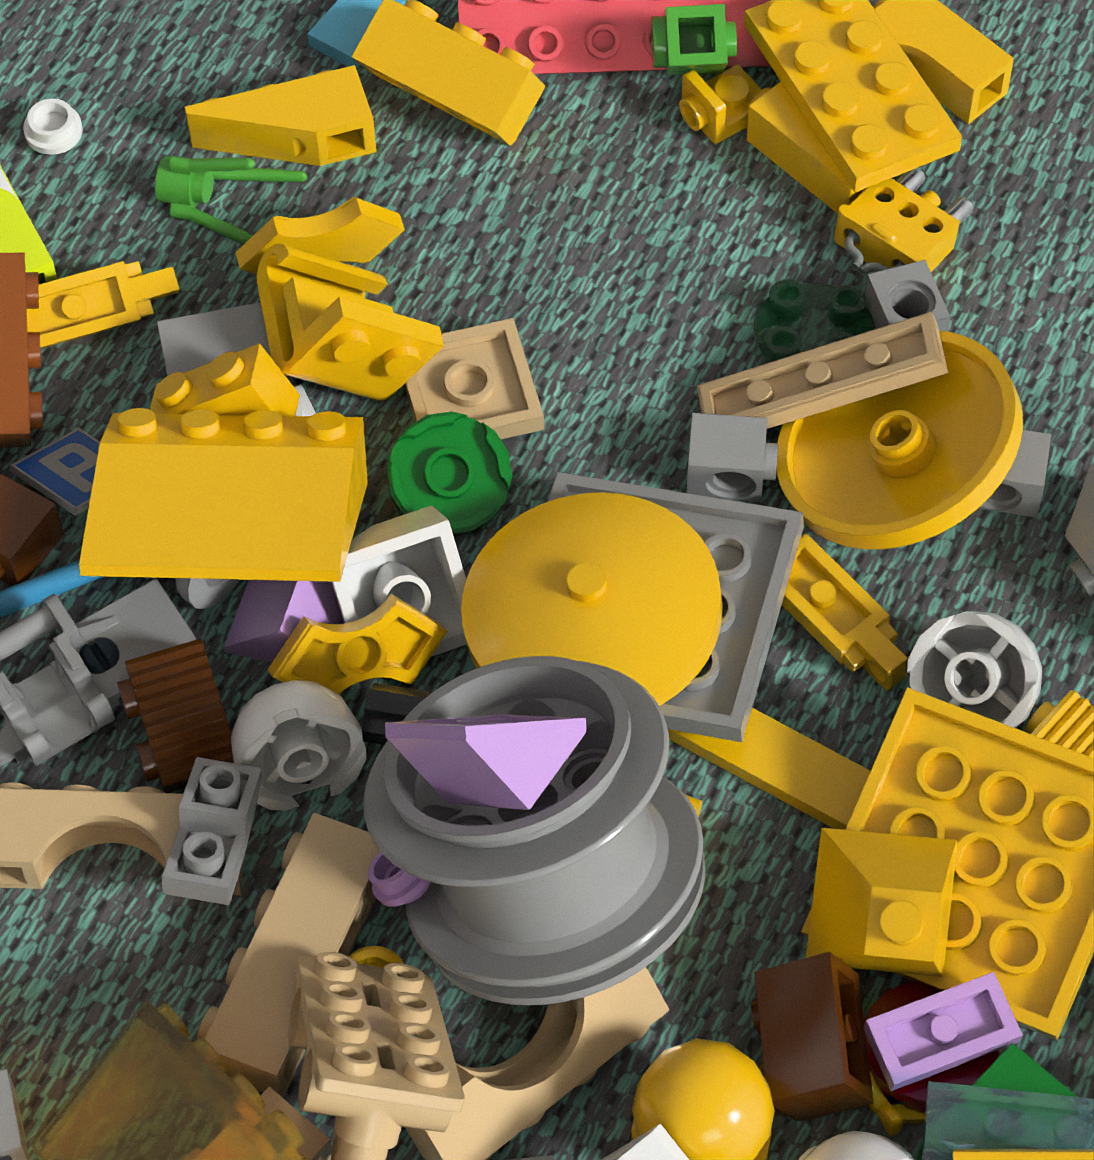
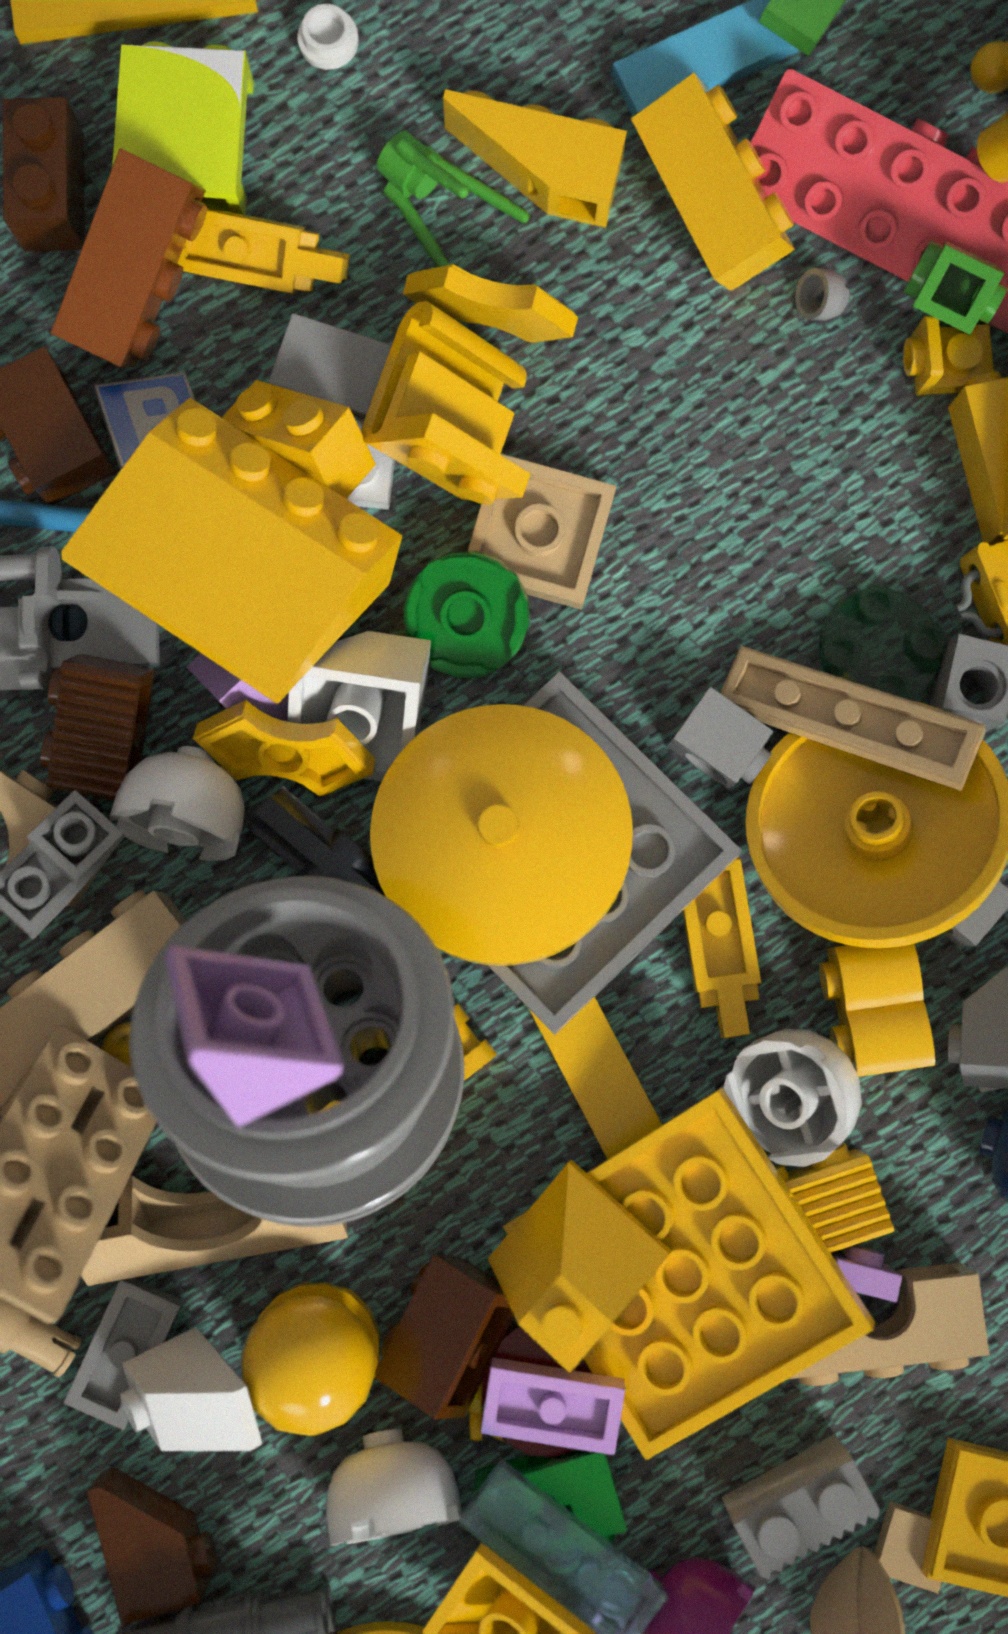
camera: 25 degrees right, 25 degrees up
none -> light grey hinge [795,268,850,321]
none -> yellow brick [819,944,935,1077]

